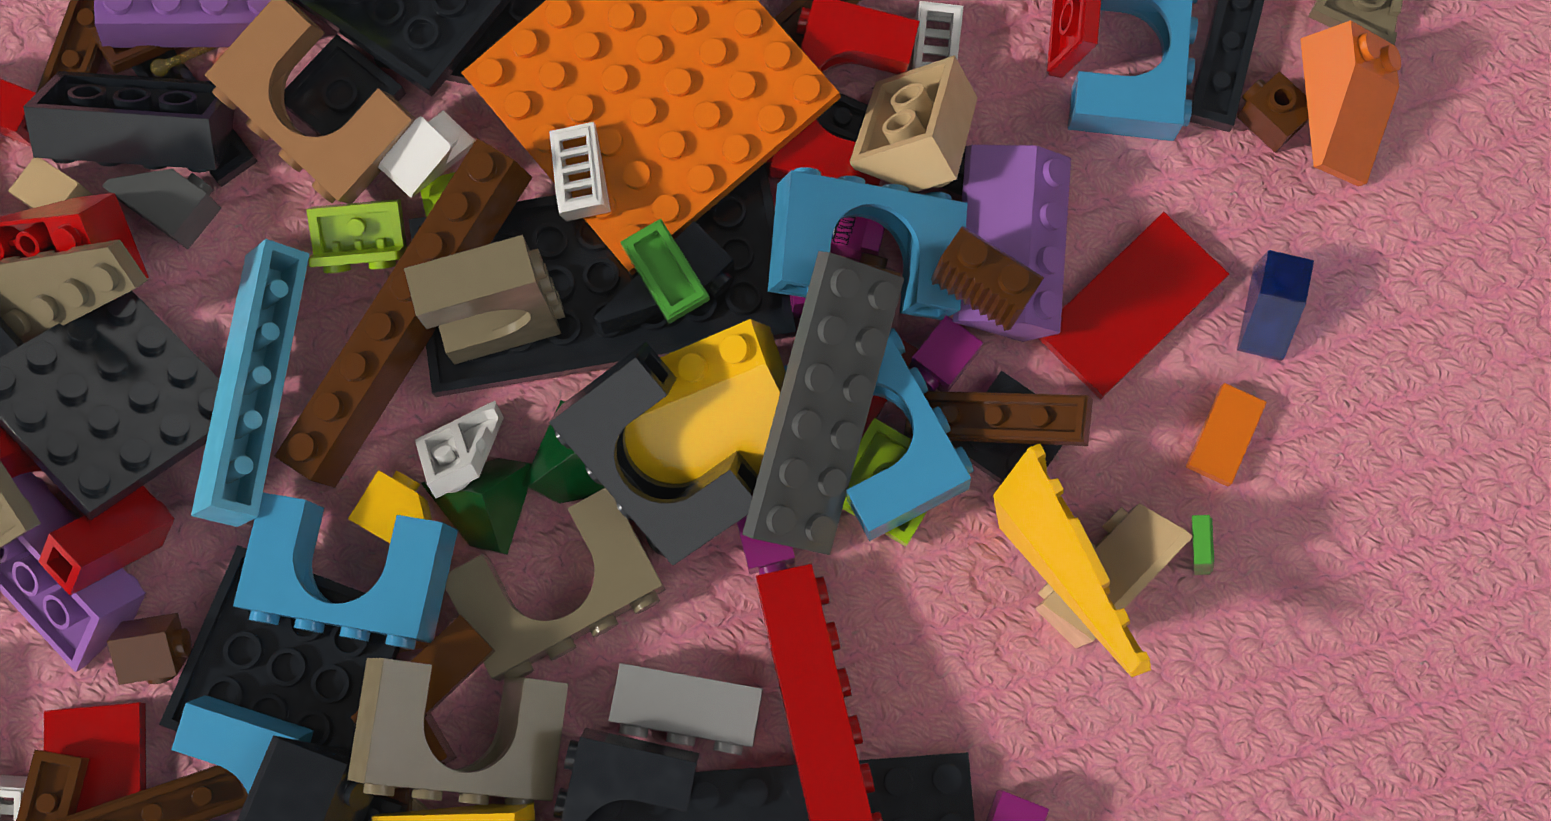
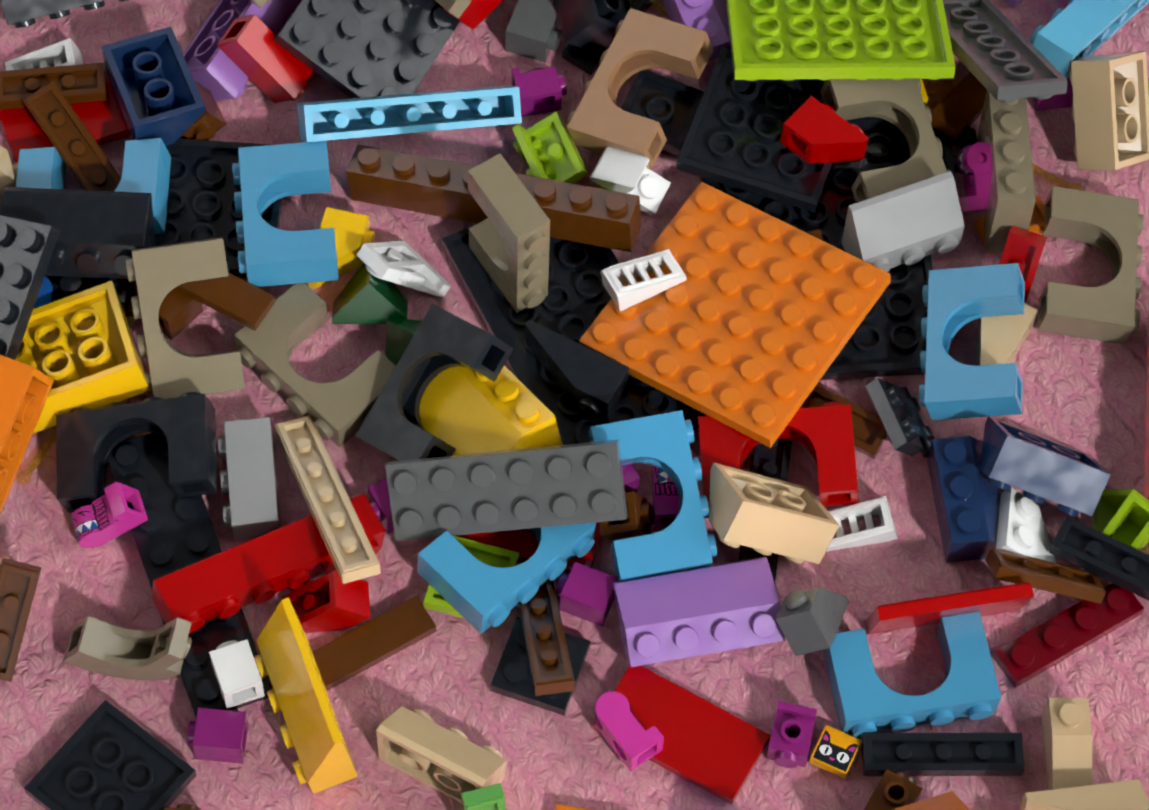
camera: 70 degrees right, 15 degrees down
bright green tile [620,219,710,324] -> none
reddish brown brick [931,226,1044,331] -> none
yellow wedge [993,443,1151,677] -> none
none -> dark blue slope [102,26,206,146]
none -> white brick [209,639,265,709]
none -> yellow slope [254,597,358,794]
none -> tan tile [274,416,381,584]
none -> red slope [281,571,370,633]
none -> reddish brown tile [312,595,437,691]
none -> magenta brick [512,67,567,117]
none -> dark pink leg [595,691,664,772]
none -> magenta brick [766,701,817,768]
none -> dark grey slope [775,588,849,656]
none -> tile [809,725,862,779]

